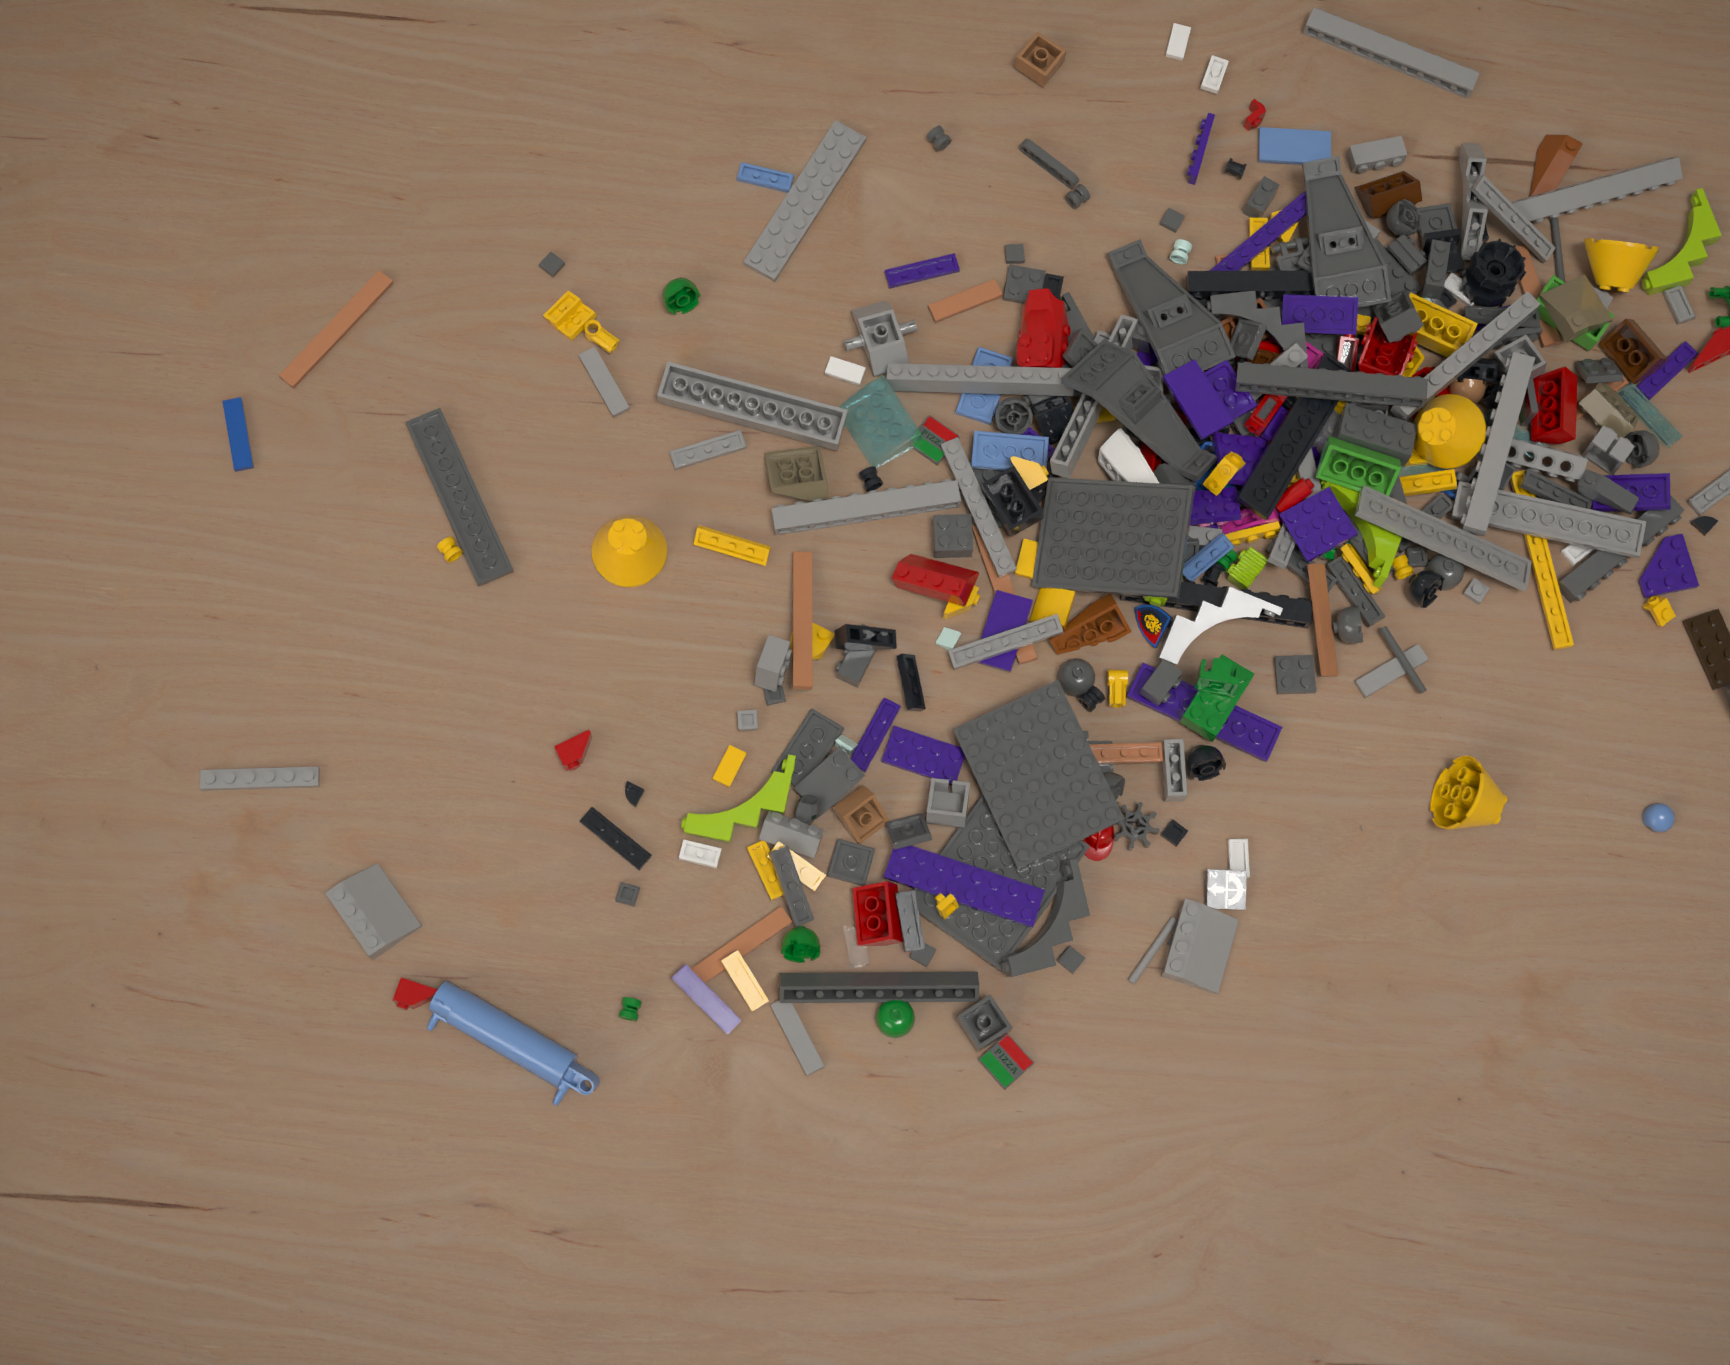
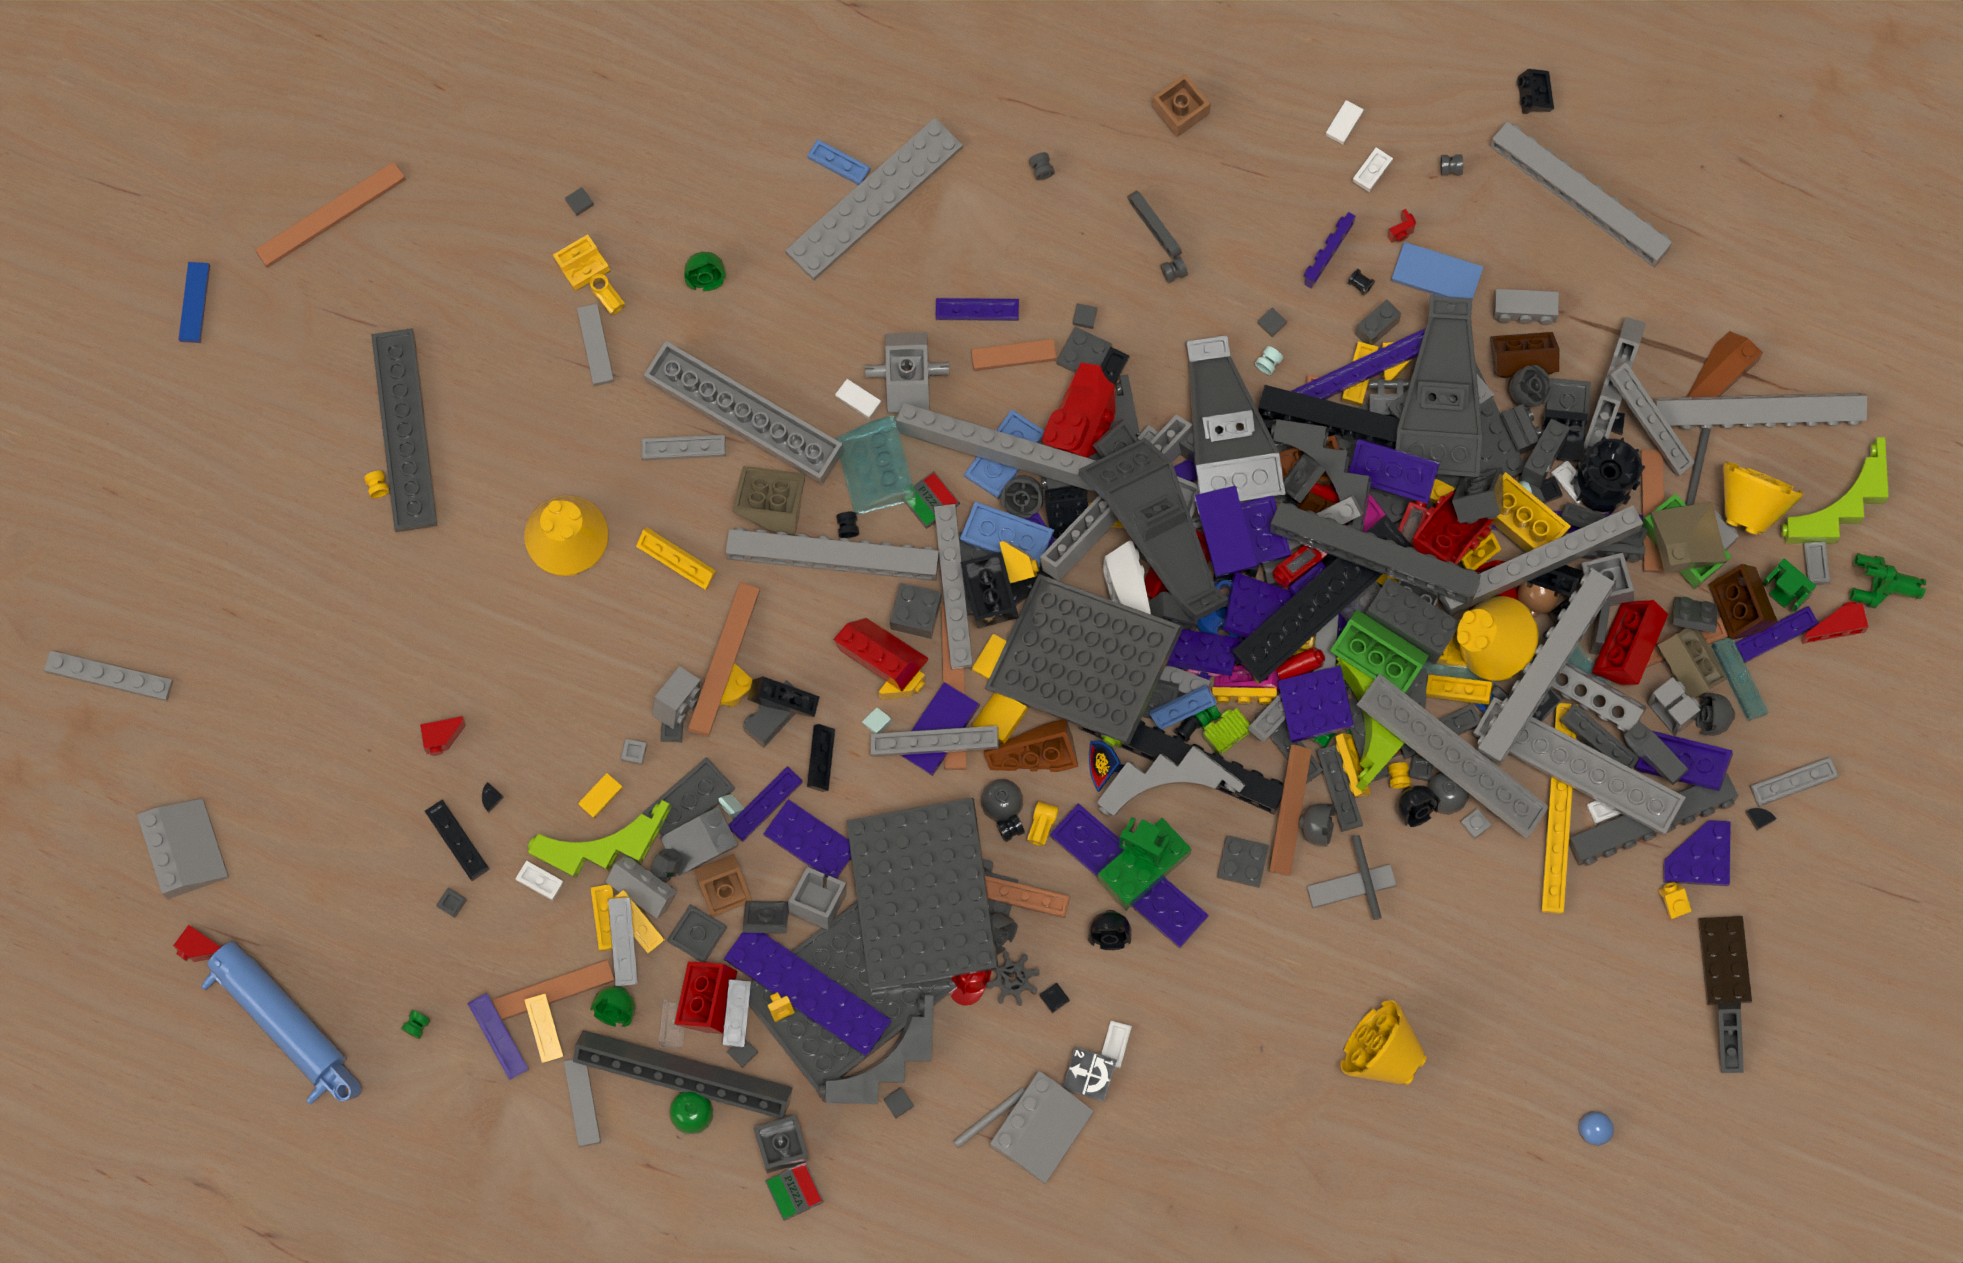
camera: 25 degrees right, 0 degrees up
dark grey brick [1140,659,1183,707] -> none
light grey brick [1162,739,1187,802] -> none
yellow bracket [1203,451,1246,496] -> none
none -> dark grey wheel [1440,154,1463,175]
none -> green panel [1763,558,1816,612]

